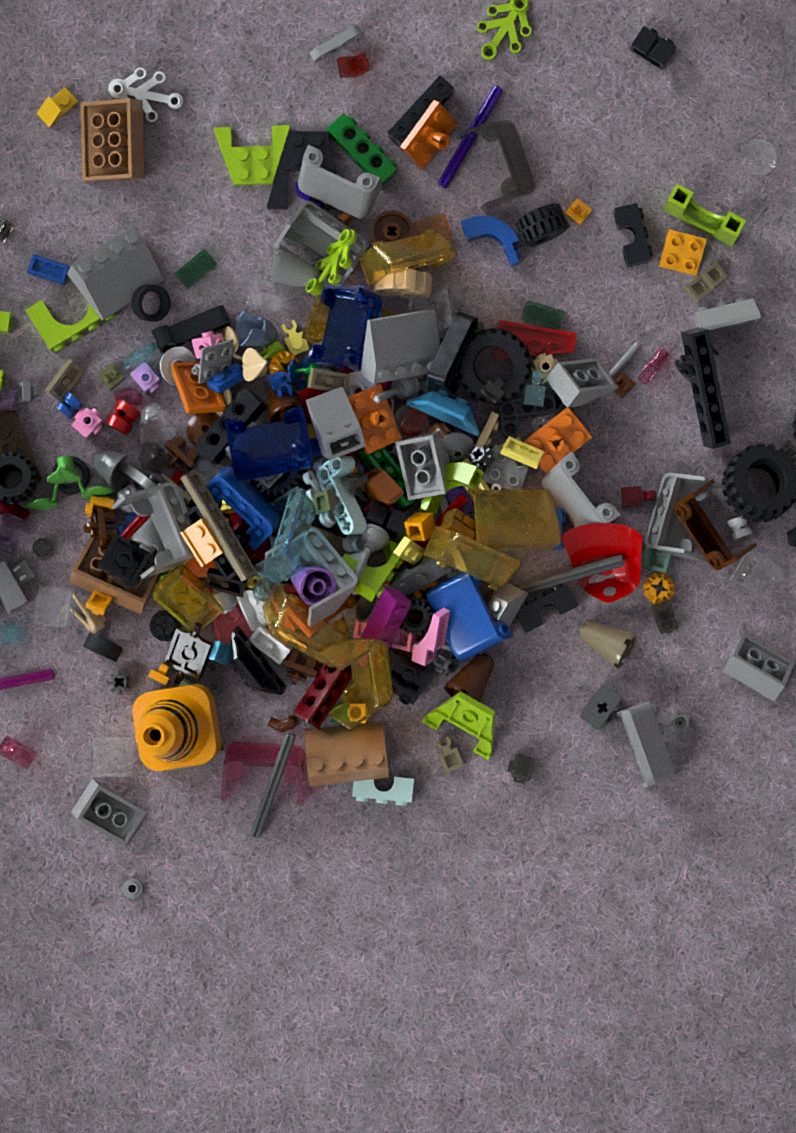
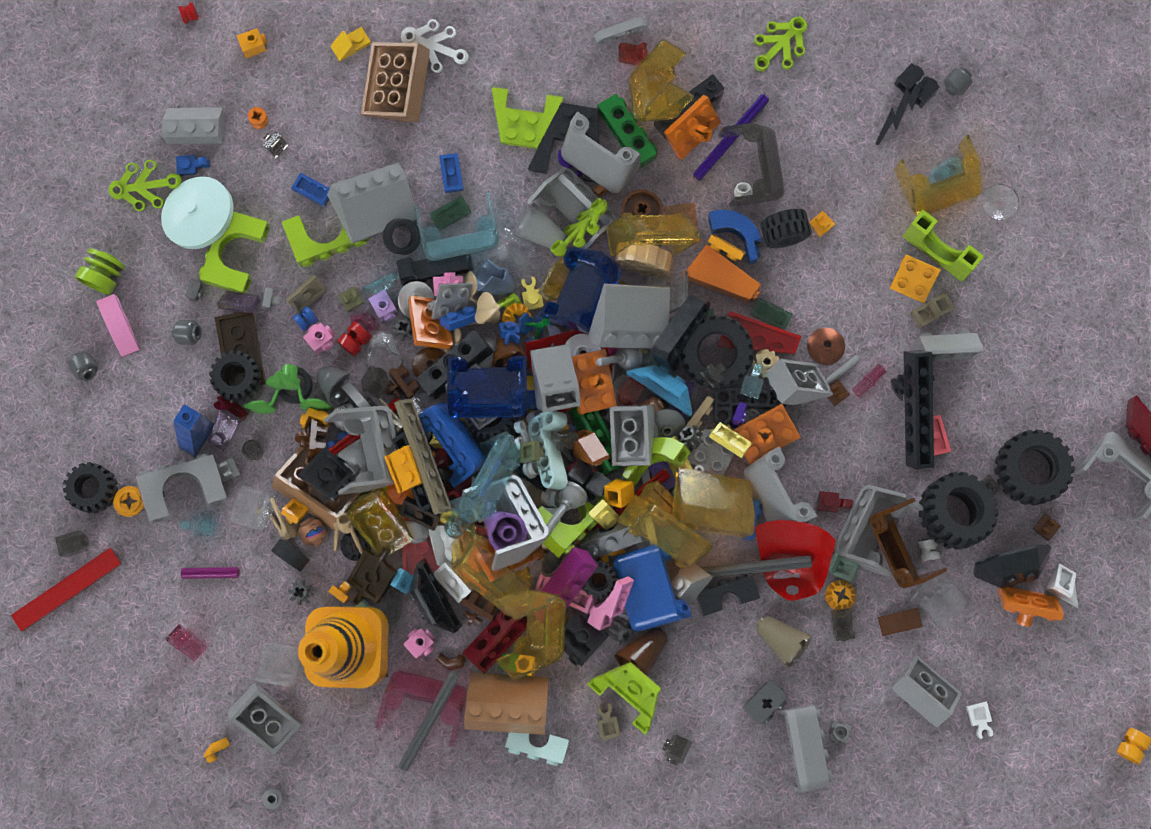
camera: 10 degrees right, 5 degrees down
dark tan plate [307,367,350,394] -> none
black arch [613,203,653,268] -> none
none -> light orange arm [204,737,230,763]
none -> nougat head [298,517,327,547]
none -> tan plant [333,513,363,554]
none -> dark grey gear [392,316,412,341]
none -> bright pink brick [403,628,435,659]
none -> clear light blue windscreen [414,191,499,261]
none -> blue plate [439,153,464,193]
none -> clear yellow windscreen [629,38,694,122]
none -> orange slope [683,244,761,303]
none -> light orange plate [708,234,746,261]
none -> dark purple plate [730,402,747,428]
none -> white plate [734,182,753,200]
none -> copper dish [807,328,845,365]
none -> black piece [876,75,928,145]
none -> reddish brown slope [878,608,923,636]
none -> clear yellow windscreen [894,135,983,216]
none -> clear light blue plate [928,157,963,188]
none -> coral plate [933,415,951,456]
none -> dark grey head [944,67,972,96]

